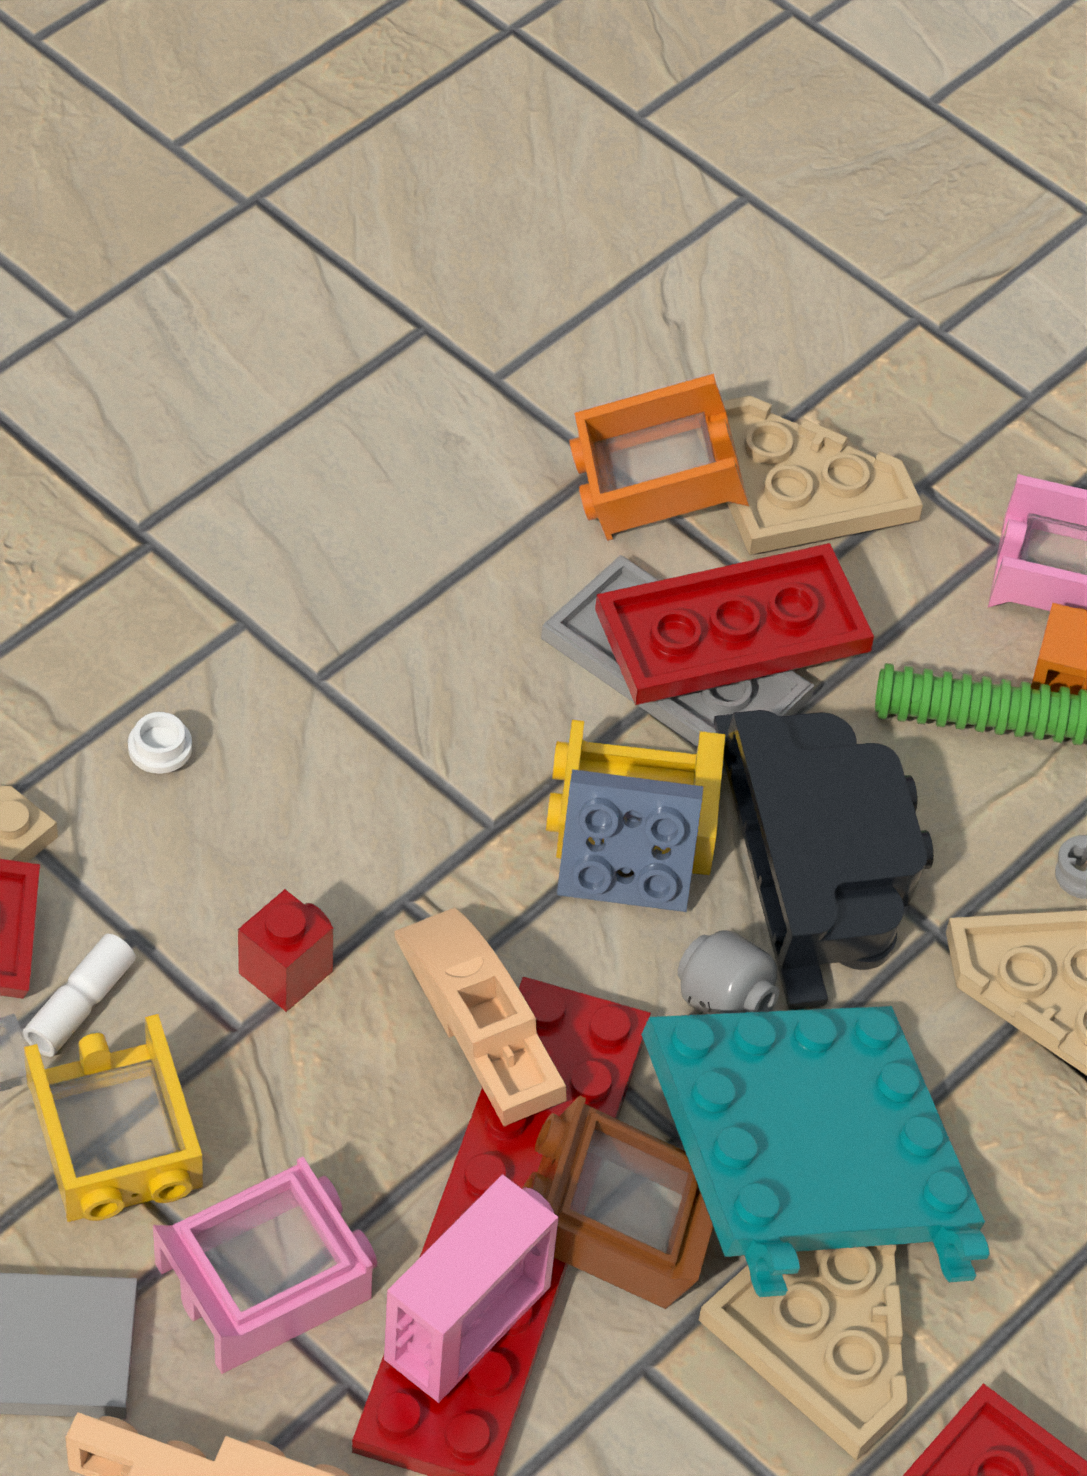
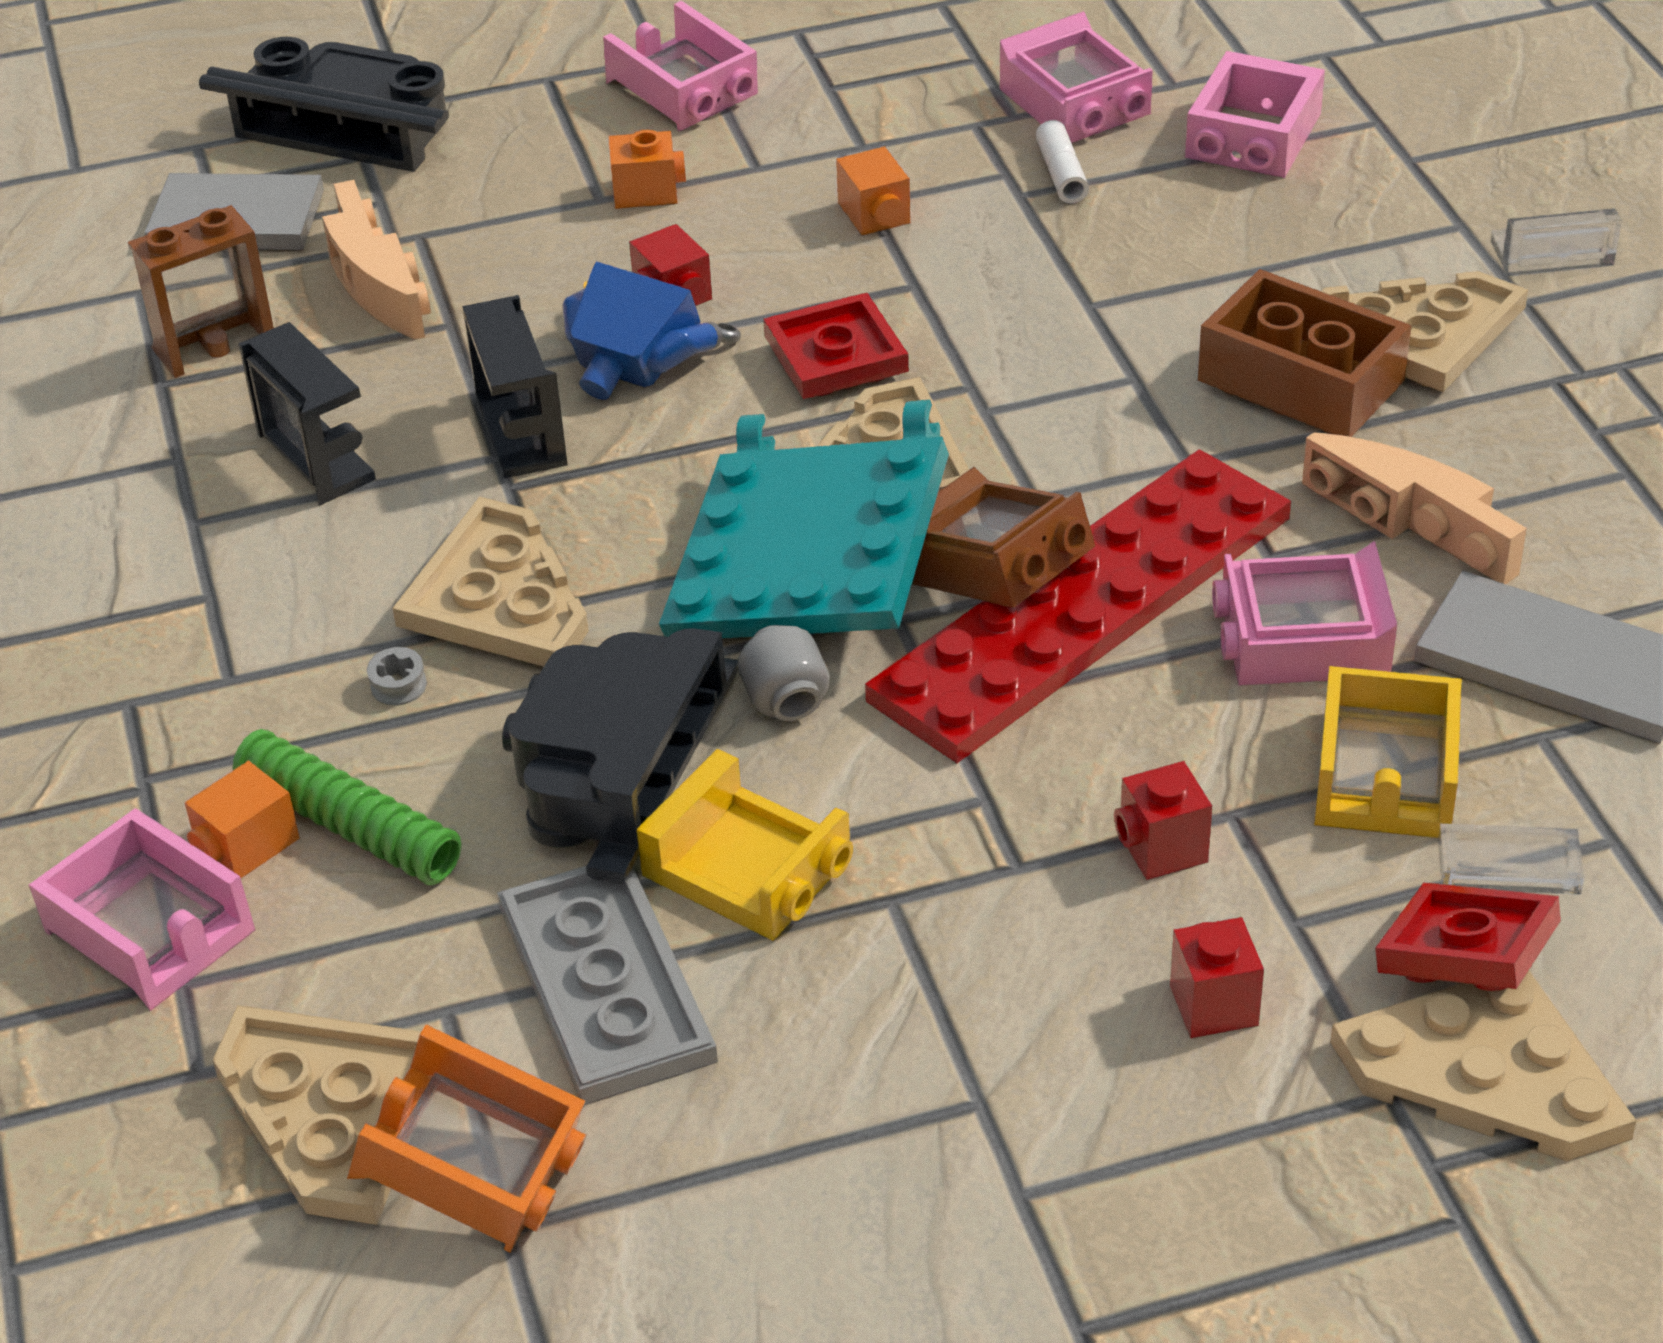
camera: 145 degrees left, 10 degrees down
white piece [23,934,136,1057] -> none
white plate [128,712,192,774] -> none
bright pink window [384,1174,558,1403] -> none
light nougat slope [394,907,567,1126] -> none
sand blue plate [557,769,703,912] -> none
red plate [595,543,874,705] -> none
none -> red brick [1170,917,1264,1039]

